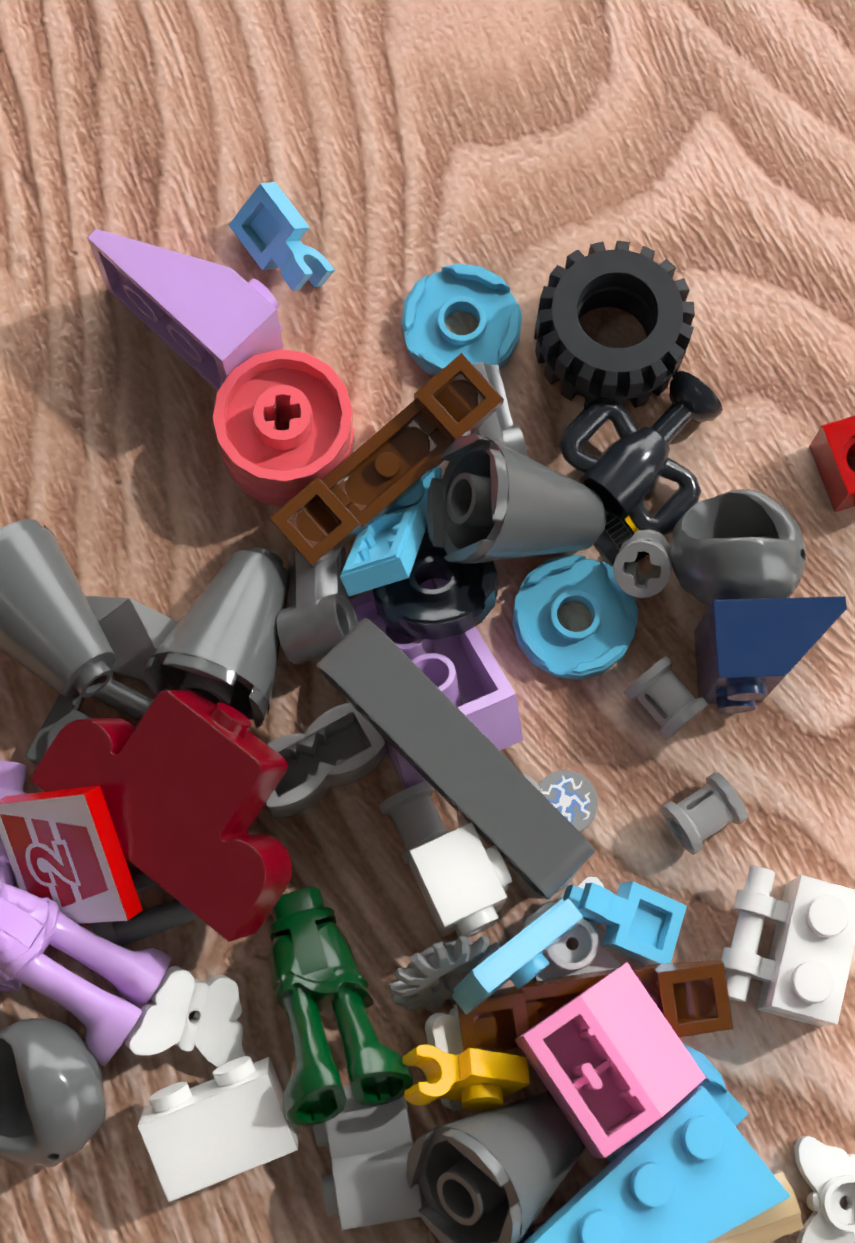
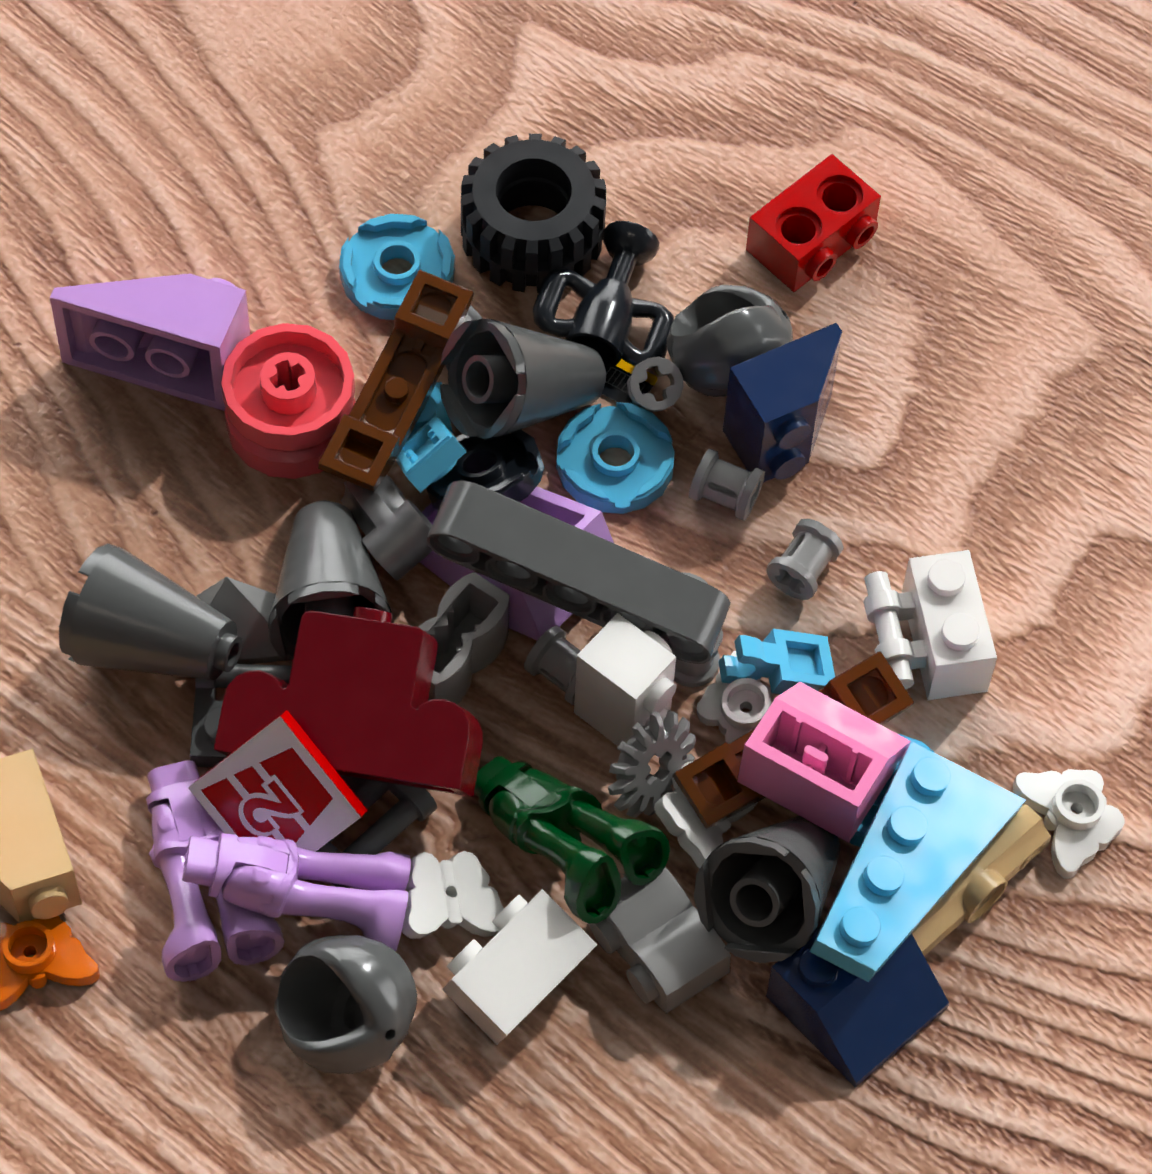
camera: 25 degrees left, 15 degrees down
medium azure plate [229,182,335,291] -> none
yellow plate [402,1045,530,1111] -> none
plate [451,899,583,1015] -> none

